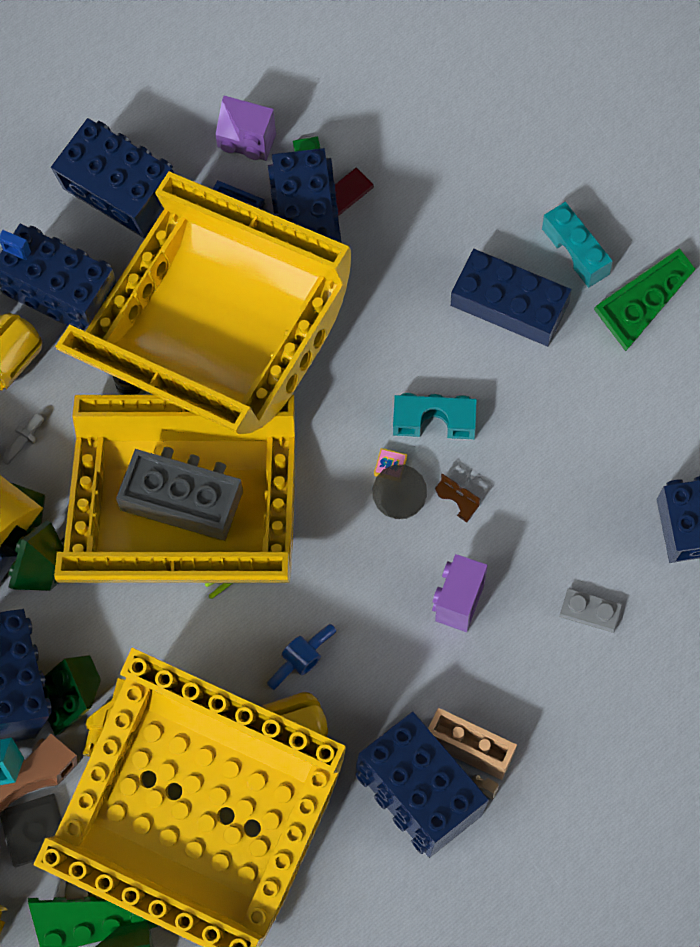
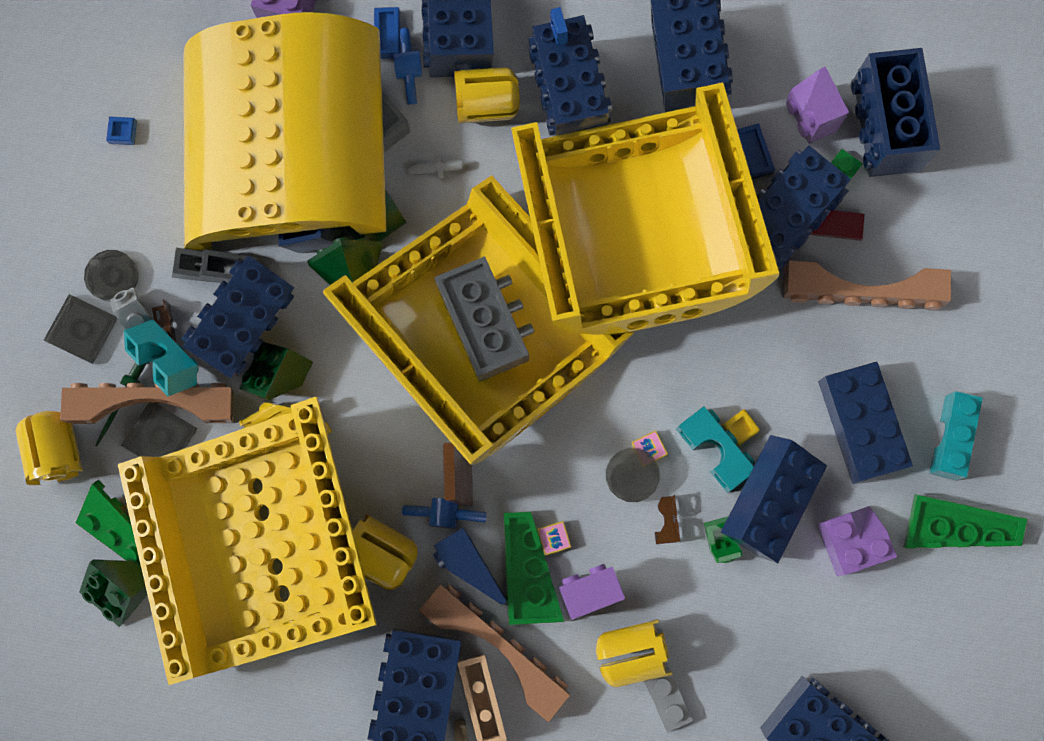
camera: 50 degrees right, 10 degrees up
none -> nougat arch [419,584,570,722]
none -> dark blue slope [433,528,508,605]
none -> reddish brown tile [443,443,473,506]
none -> green wing [504,512,565,625]
none -> tile [537,521,571,556]
none -> yellow cylinder [596,619,673,687]
none -> green bracket [704,516,743,563]
none -> yellow tile [721,409,760,447]
none -> dark blue brick [721,435,828,564]
none -> nougat arch [783,261,951,310]
none -> medium lavender slope [817,506,897,576]
none -> dark blue brick [851,48,941,177]

